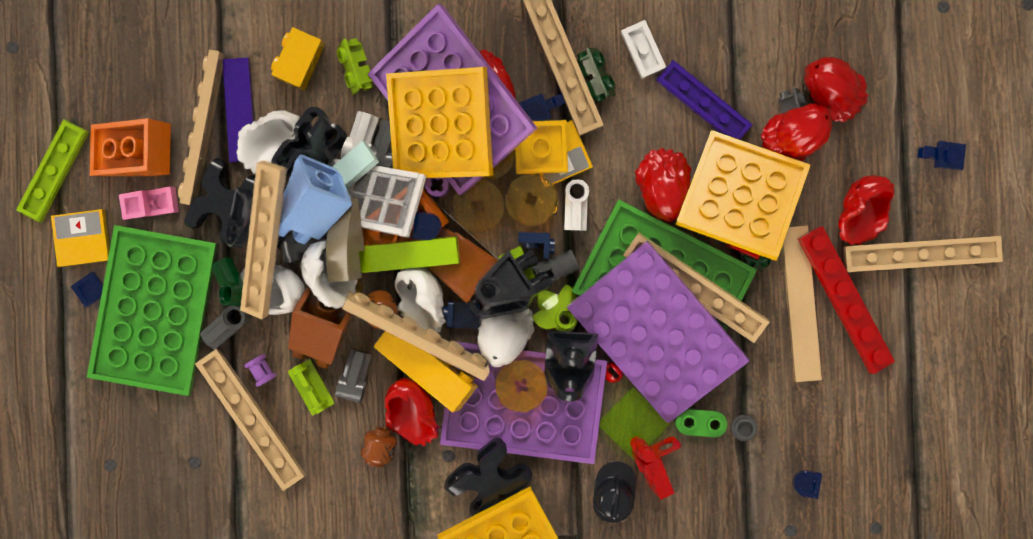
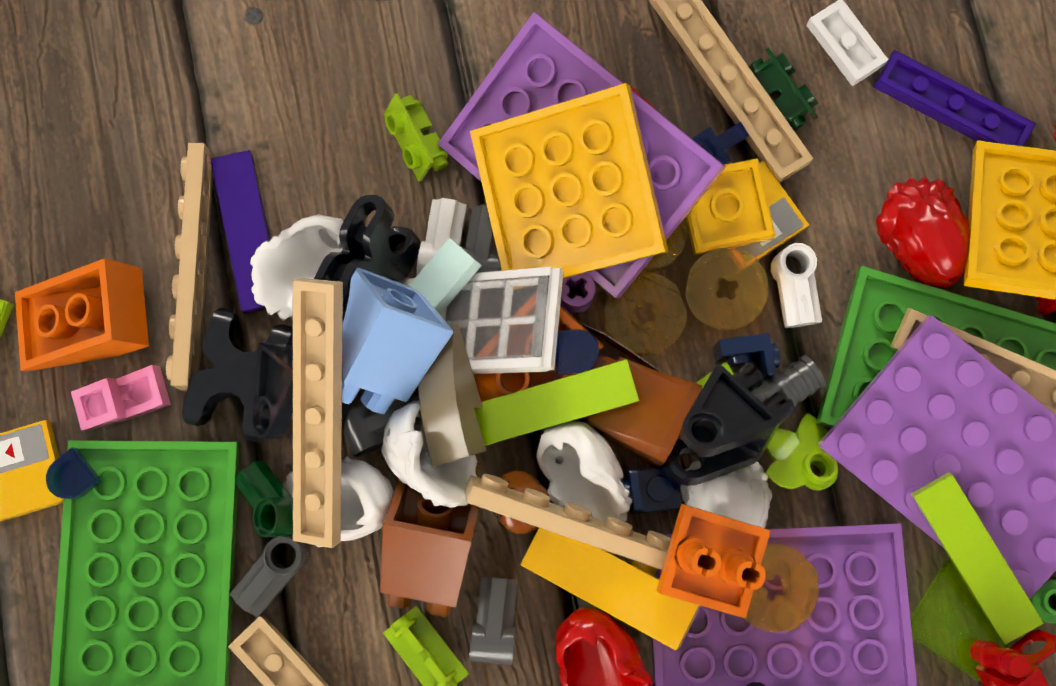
camera: 10 degrees left, 10 degrees down
clear blue tile [70,272,103,308] -> none
medium lavender bush [244,353,277,387] -> none
yellow brick [271,27,325,91] -> none
black piece [544,331,598,401] -> none
red hinge [605,362,623,383] -> none
none -> clear blue tile [46,447,102,500]
none -> orange plate [656,503,771,619]
none -> lime tile [911,472,1044,645]

